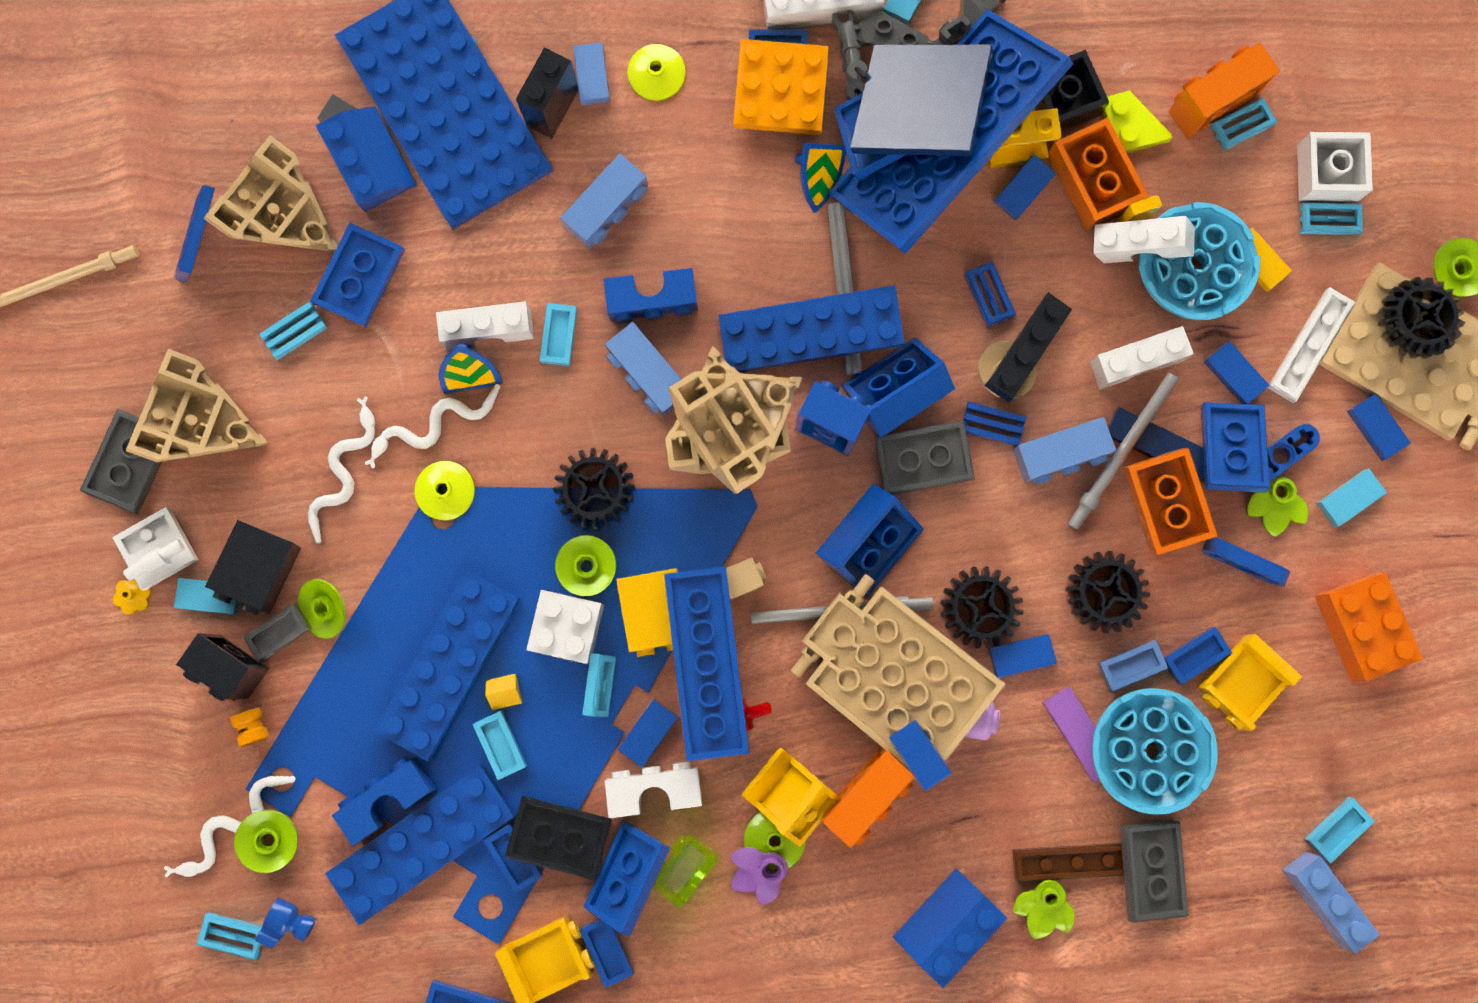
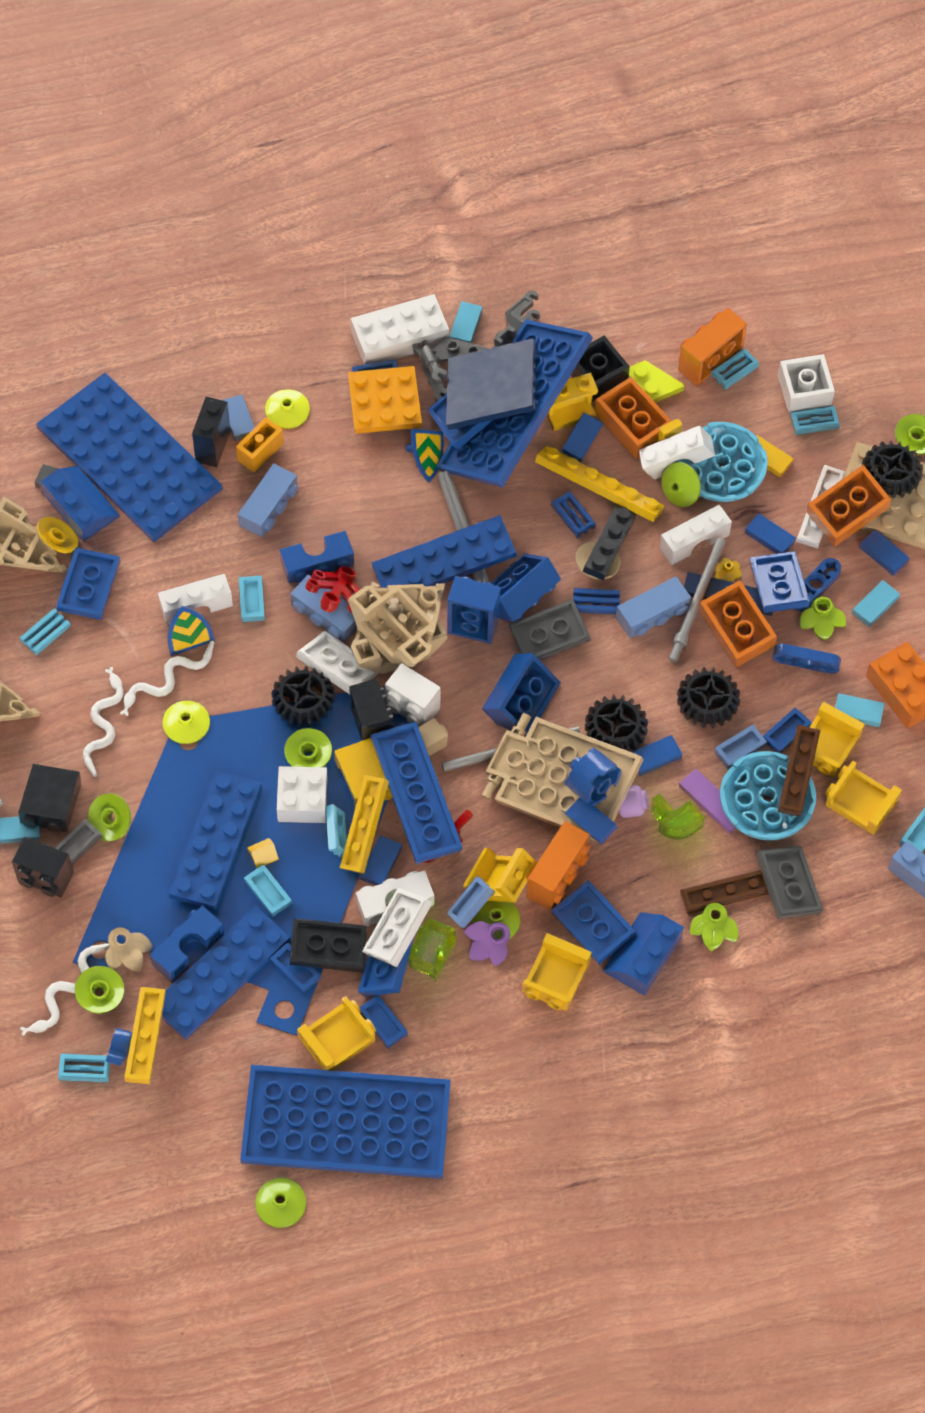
camera: 15 degrees left, 20 degrees down
light orange wheel [230,707,270,747] -> none
none -> yellow dish [37,517,78,553]
none -> tan plate [105,927,153,972]
none -> yellow plate [124,987,166,1084]
none -> light orange brick [236,417,284,473]
none -> white tile [296,631,378,694]
none -> red plant [305,566,360,613]
none -> yellow plate [340,775,389,874]
none -> black brick [349,679,393,741]
none -> white tile [362,888,433,967]
none -> white brick [385,663,441,726]
none -> medium blue tile [447,876,495,929]
none -> yellow panel [522,933,592,1011]
none -> yellow plate [535,446,665,522]
none -> blue plate [551,880,636,965]
none -> blue brick [564,747,621,806]
none -> clear neon green brick [651,793,705,840]
none -> lime dish [661,462,701,507]
none -> yellow plant [714,558,742,582]
none -> reddish brown tile [777,725,821,817]
none -> orange brick [807,465,891,547]
none -> yellow panel [825,761,902,835]
none -> medium azure tile [835,693,884,727]

